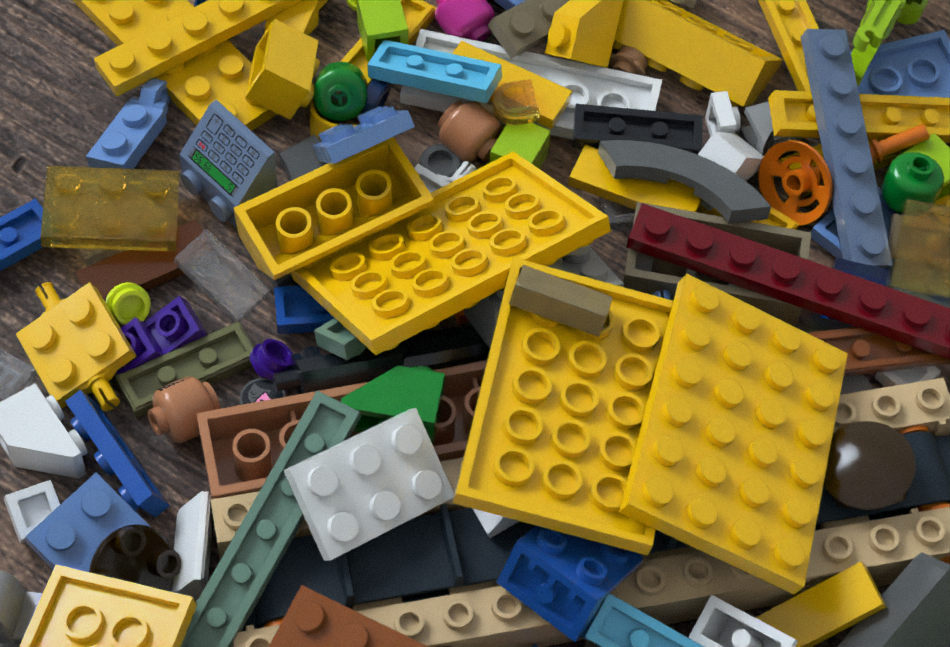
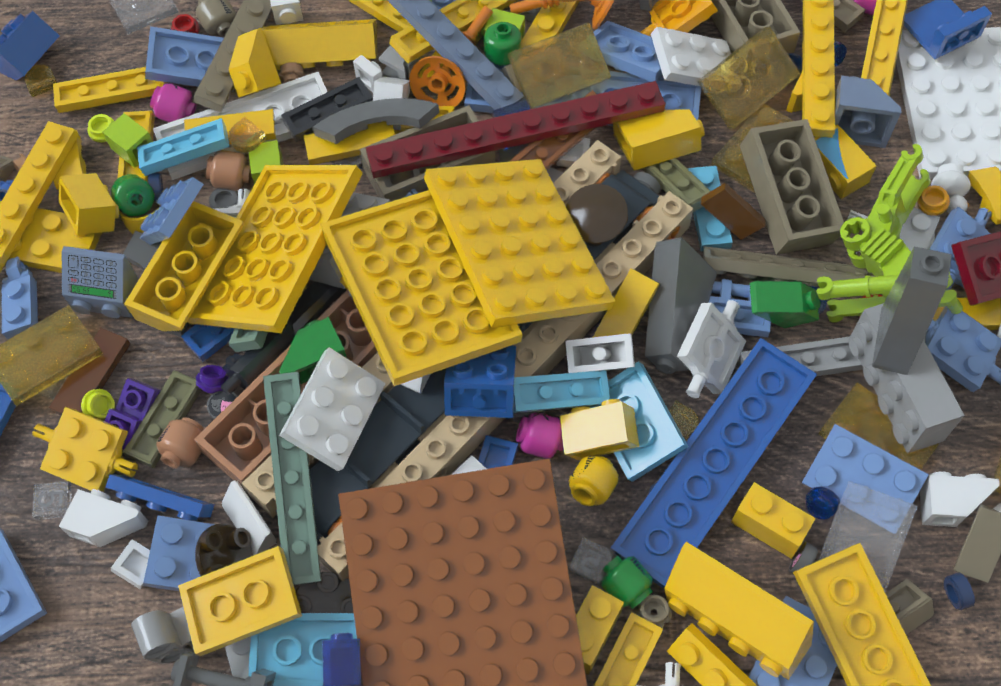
camera: 30 degrees left, 5 degrees up
clear plate [174,228,270,323] -> none
dark tan slope [509,265,612,337] -> none

